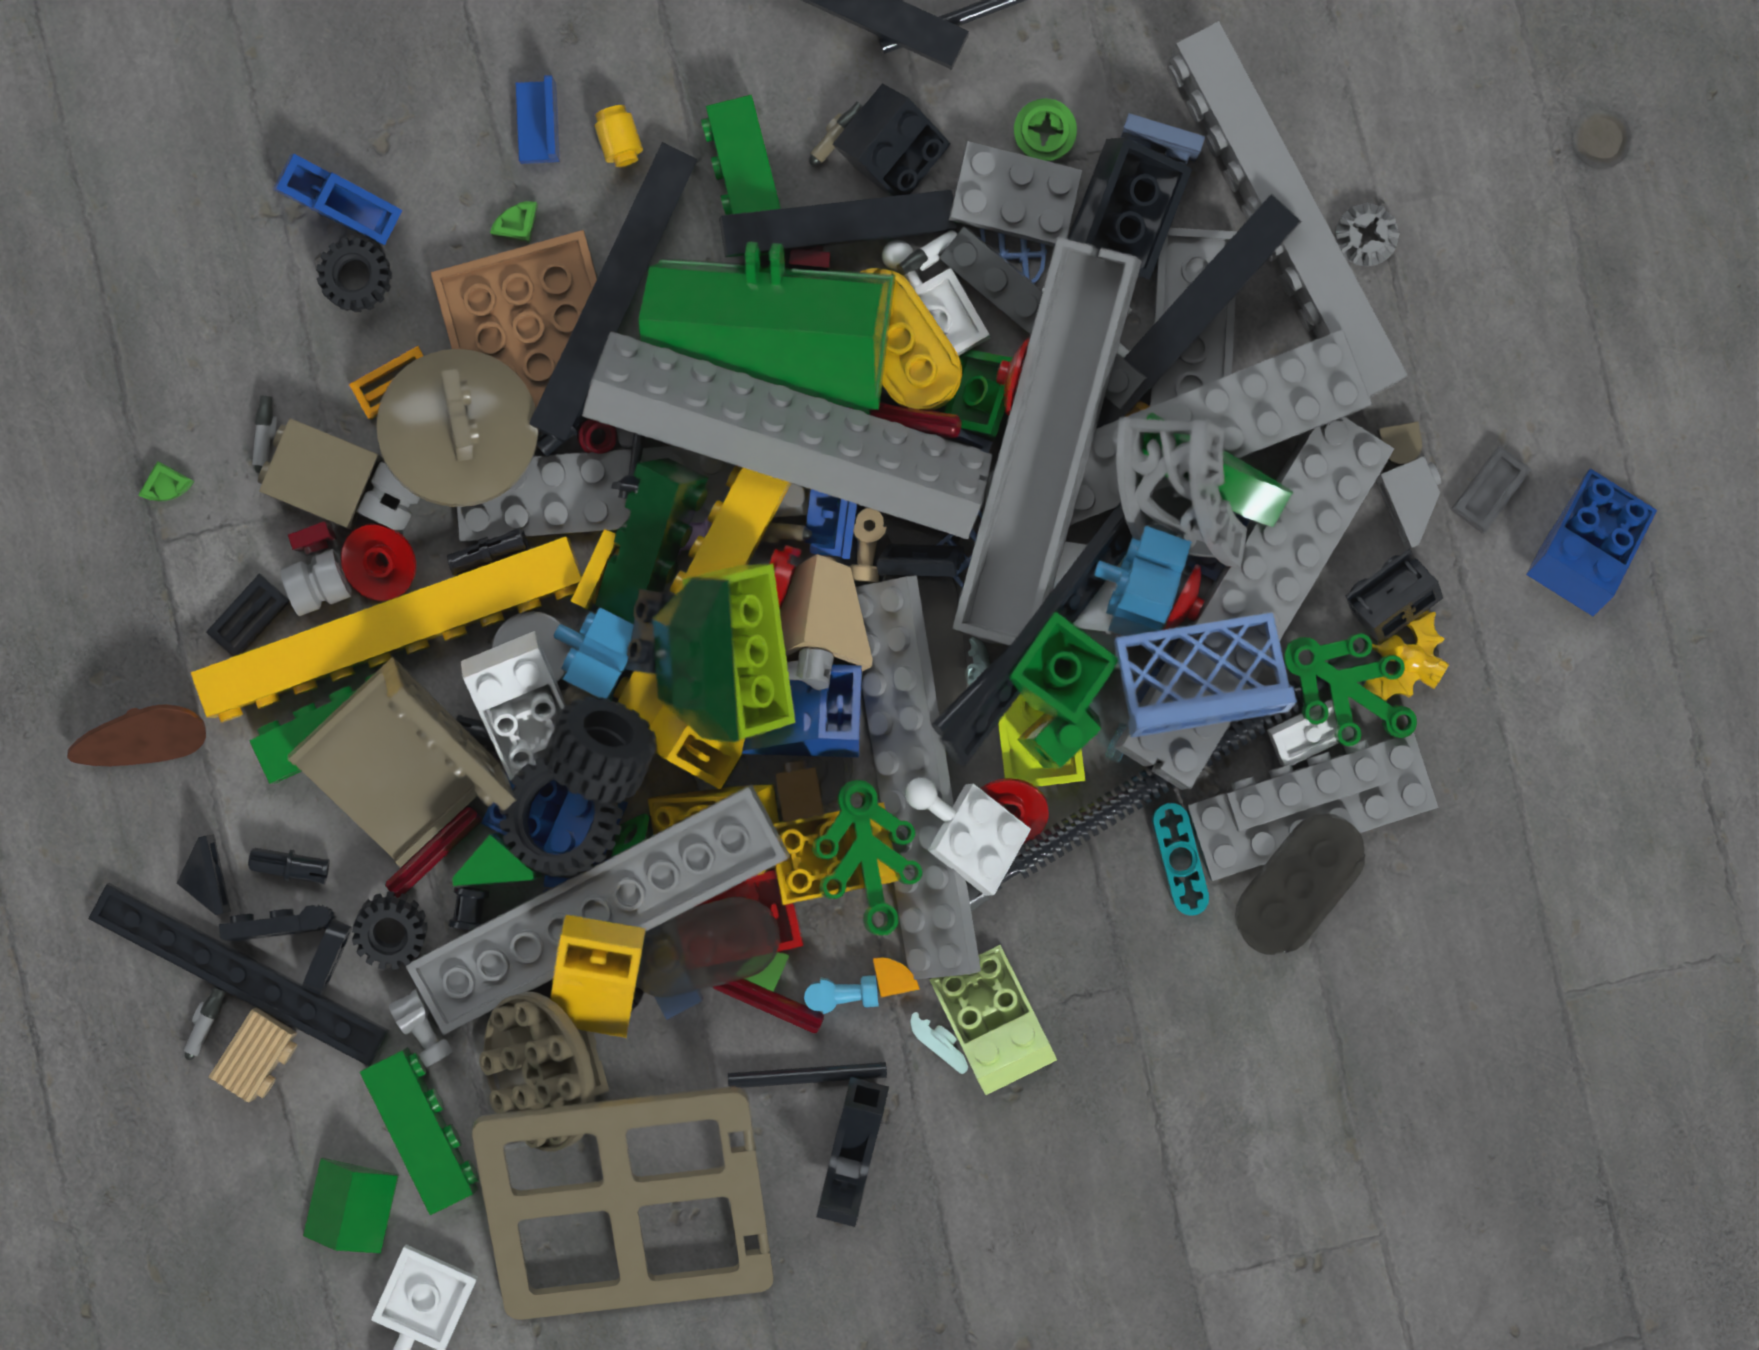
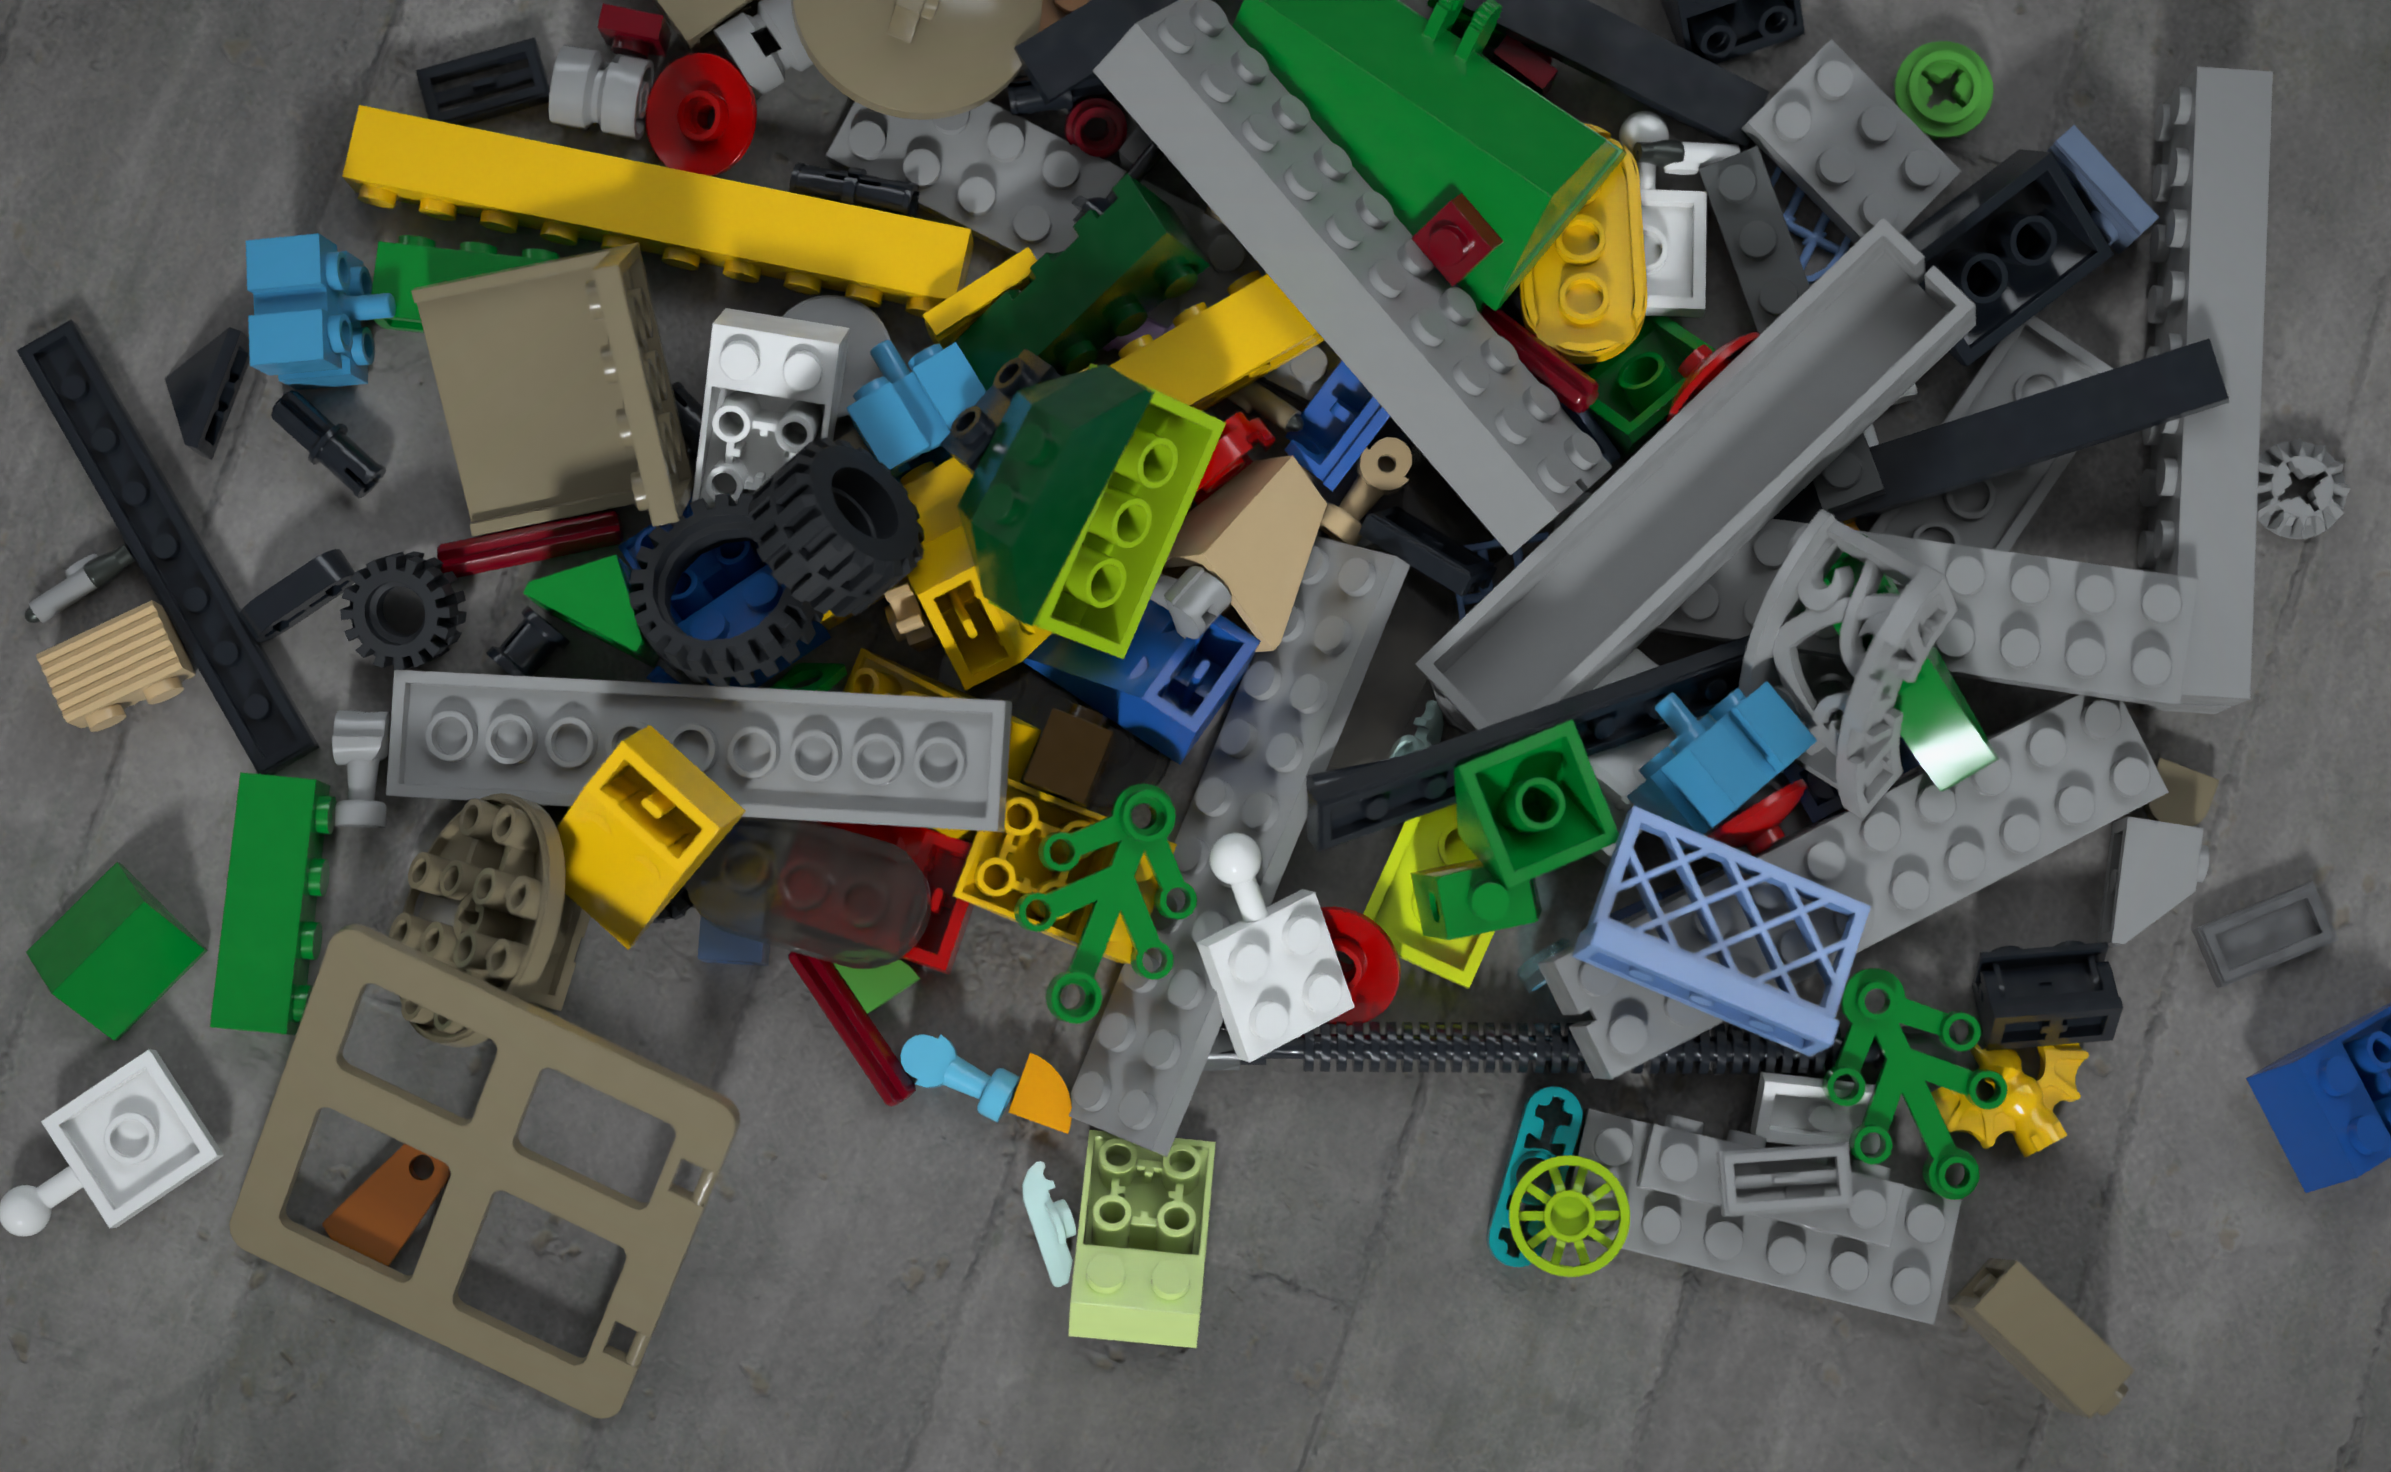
camera: 30 degrees right, 5 degrees down
copper shield [67,704,206,767] -> none
black hinge [219,905,336,942] -> none
black bar [728,1062,887,1088] -> none
black arch [816,1077,889,1227] -> none
clear smoke tile [1235,813,1365,955] -> none
none -> dark azure brick [246,233,396,390]
none -> dark orange piece [322,1144,451,1267]
none -> tan plate [884,579,941,652]
none -> dark red plate [1411,193,1504,287]
none -> lime wheel [1509,1155,1630,1277]
none -> light grey tile [1716,1142,1854,1217]
none -> dark tan brick [1948,1258,2135,1419]

